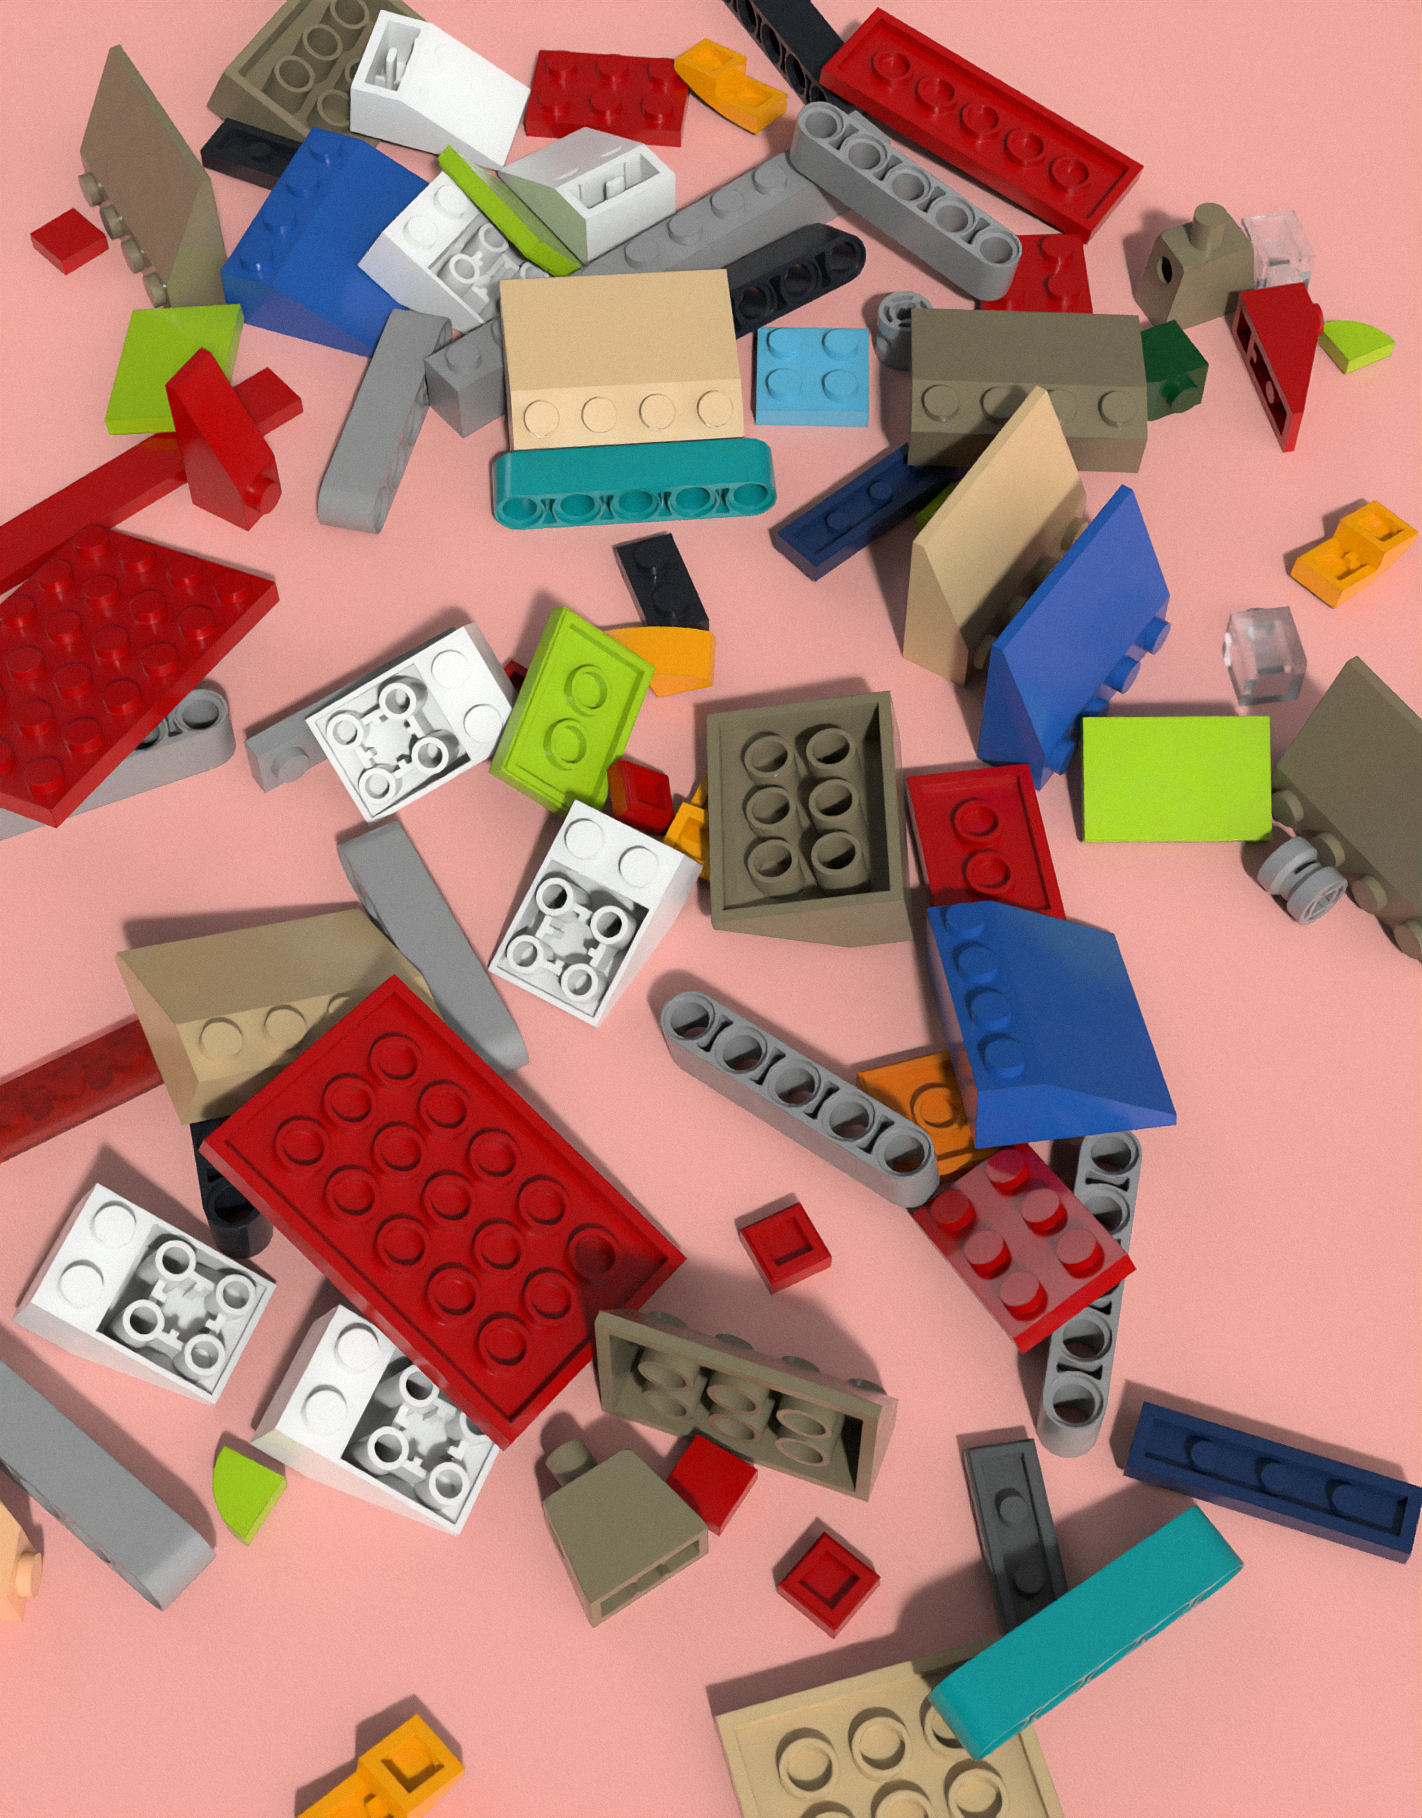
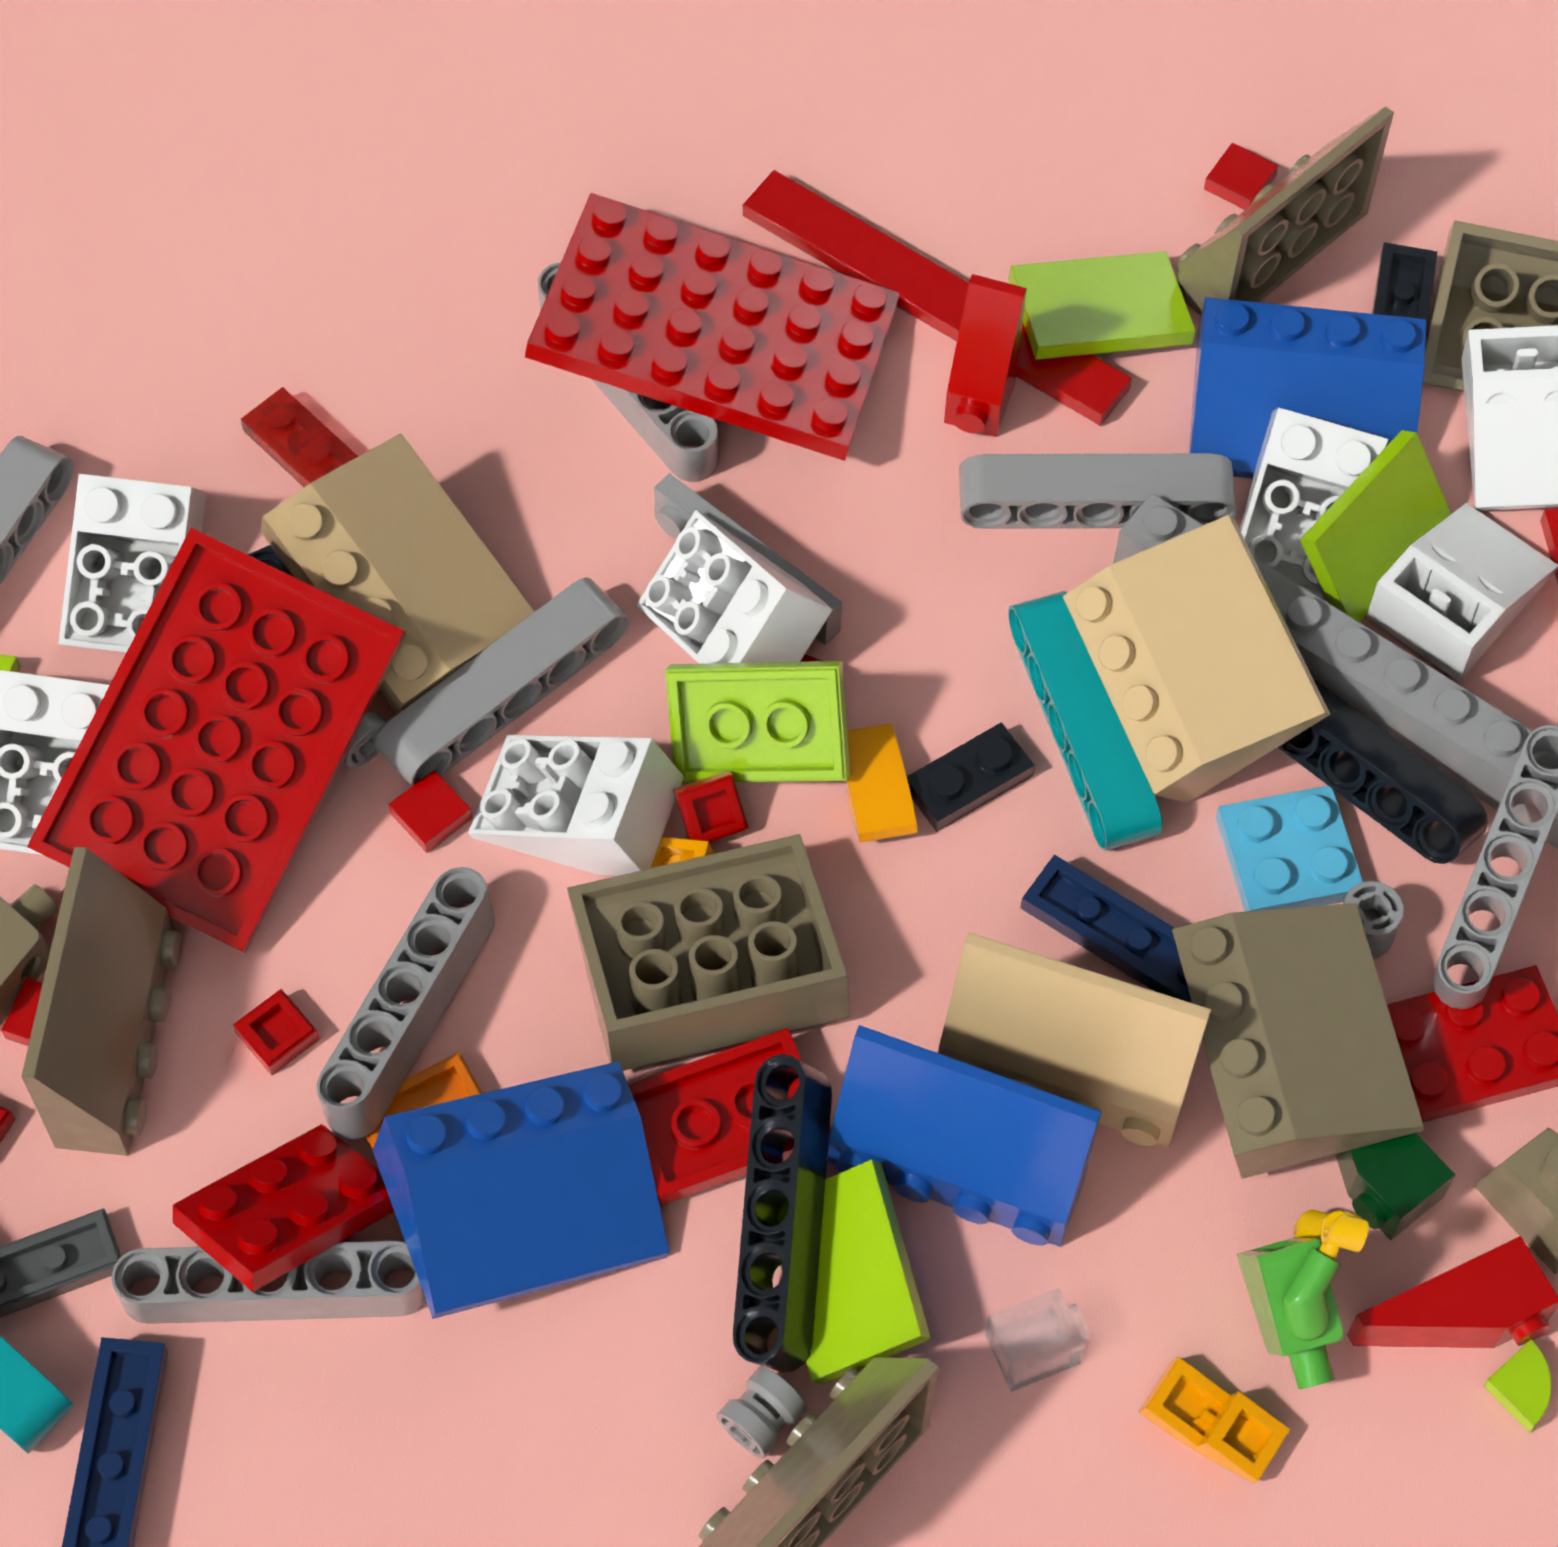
camera: 75 degrees right, 5 degrees up
none -> red tile [388,770,472,853]
none -> black beam [733,1054,832,1373]
none -> bright green torso [1236,1209,1369,1389]

